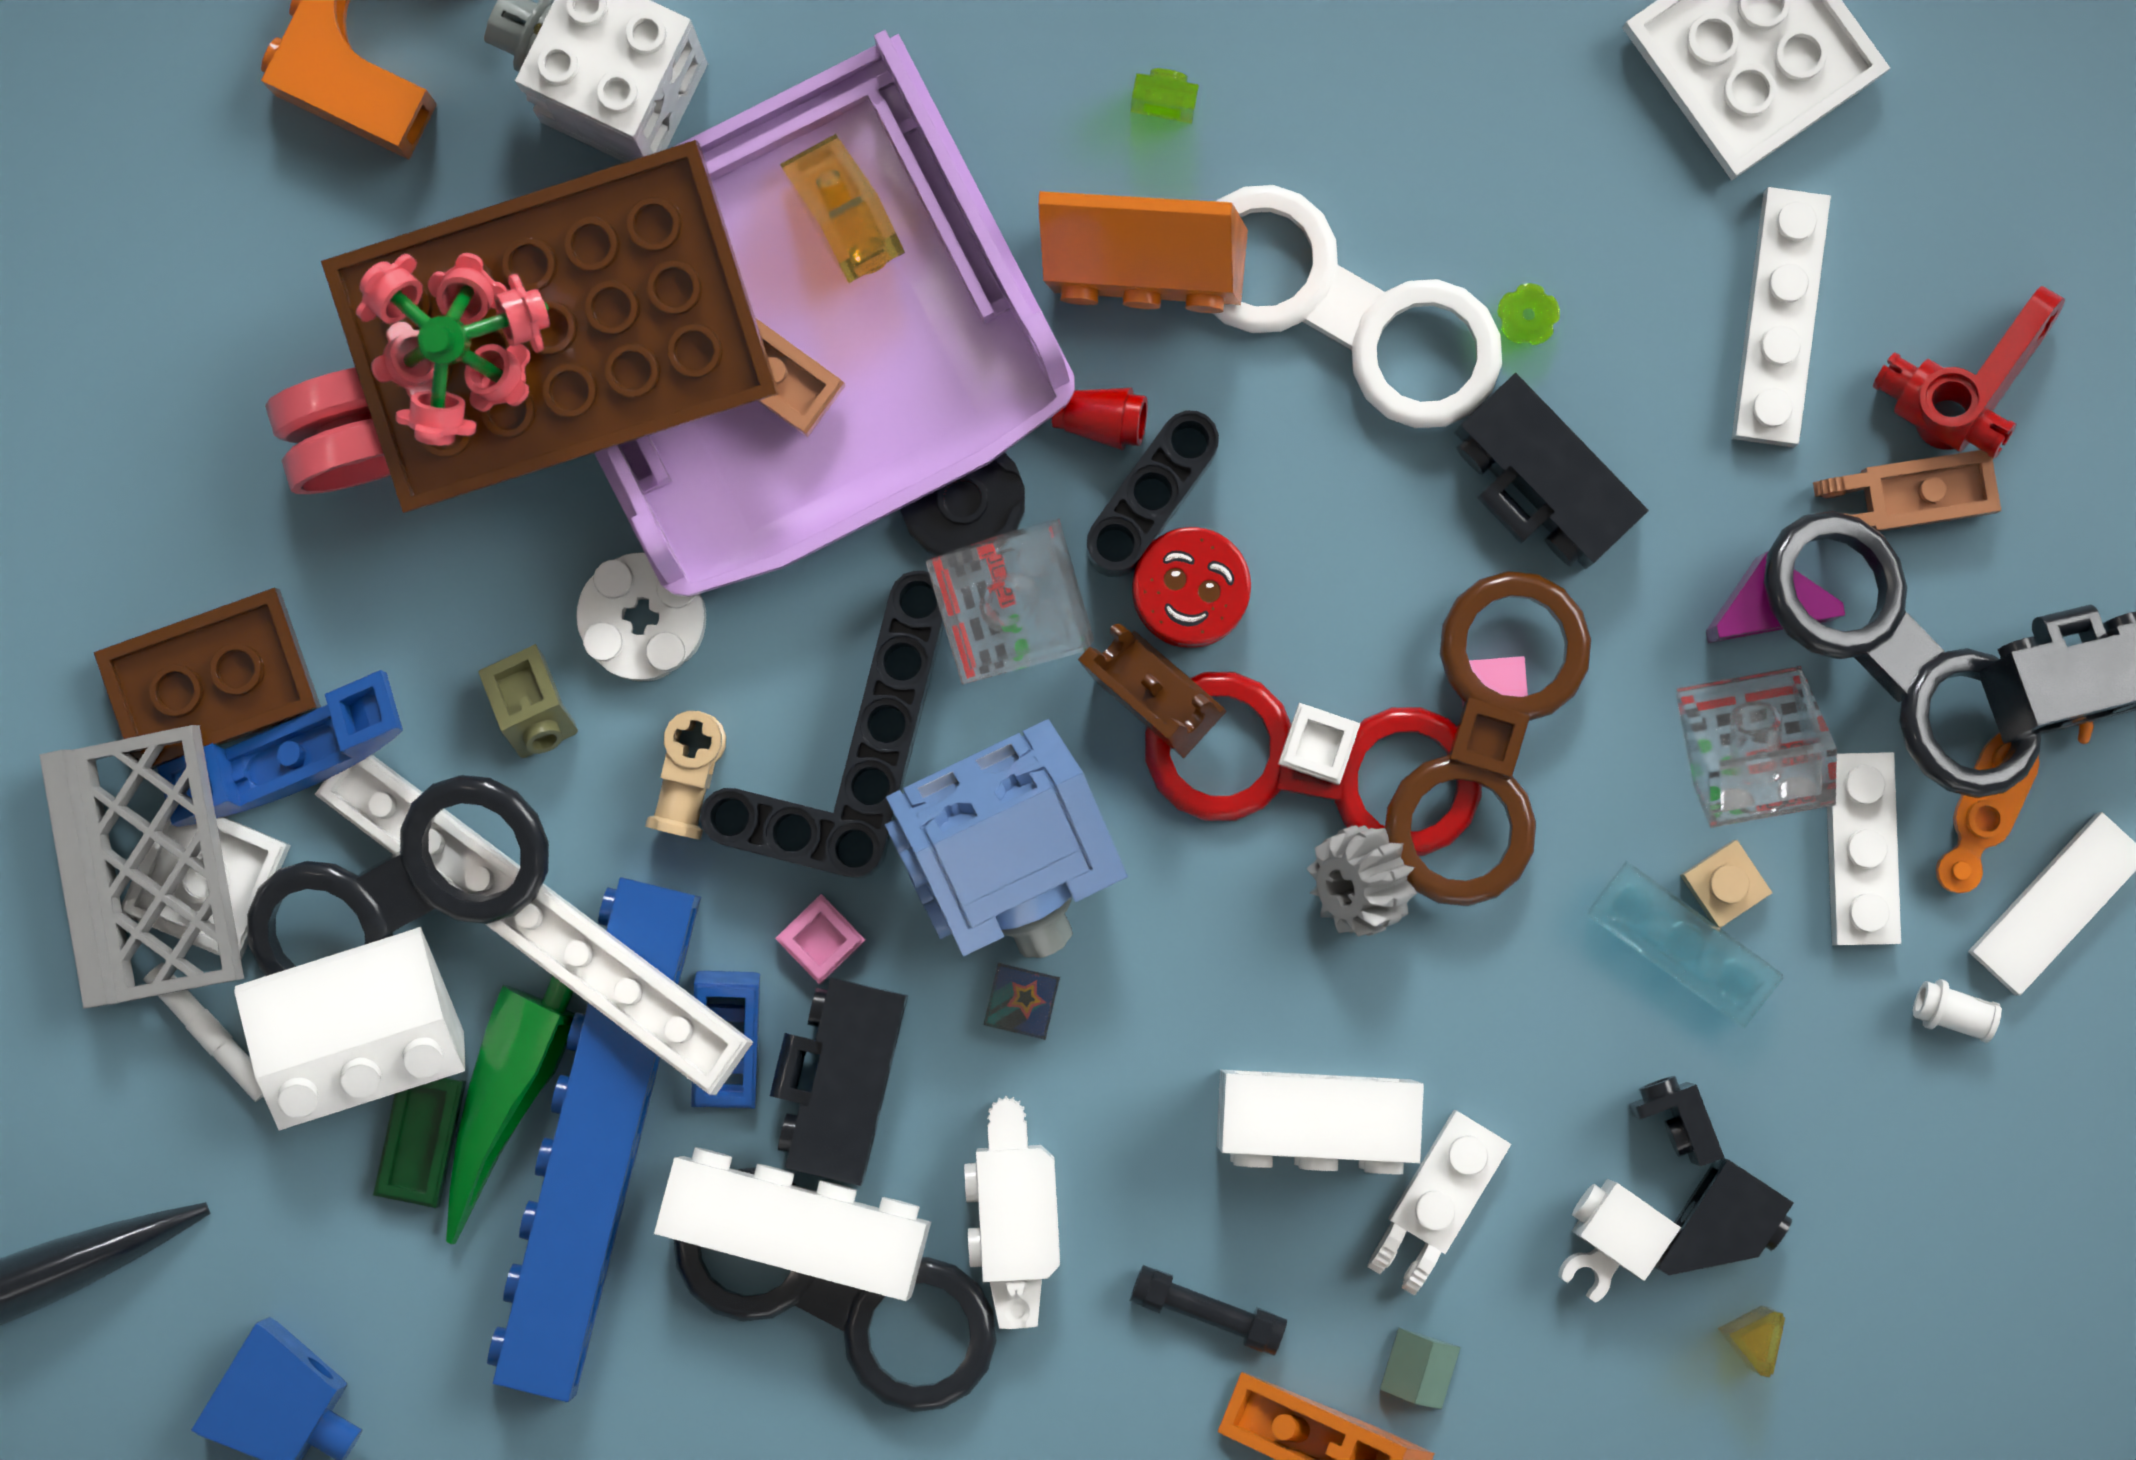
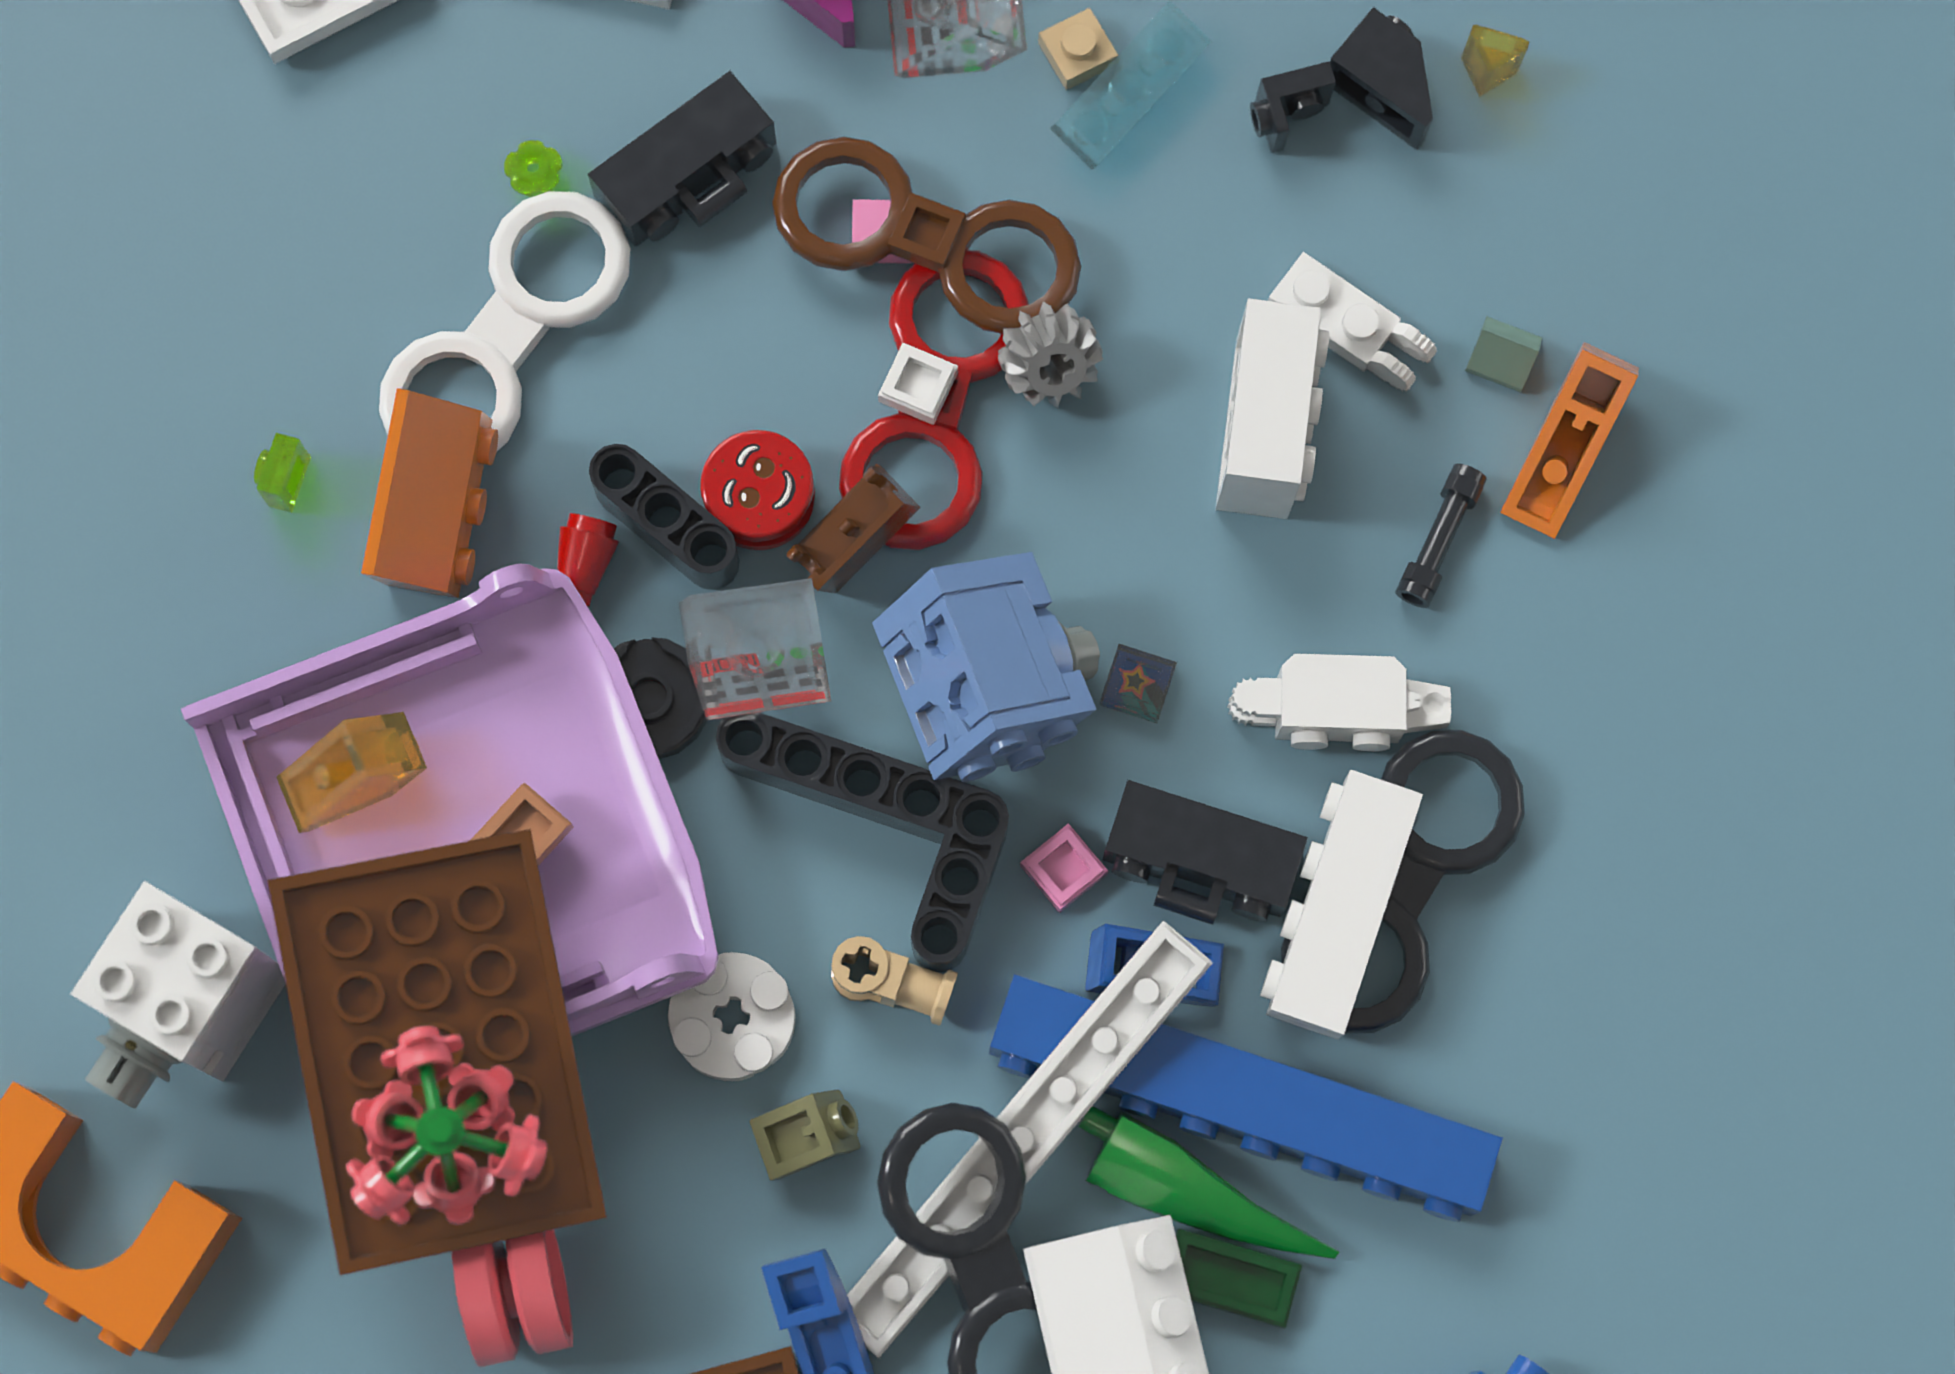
camera: 85 degrees left, 10 degrees down
white brick [1558,1179,1681,1303] -> none

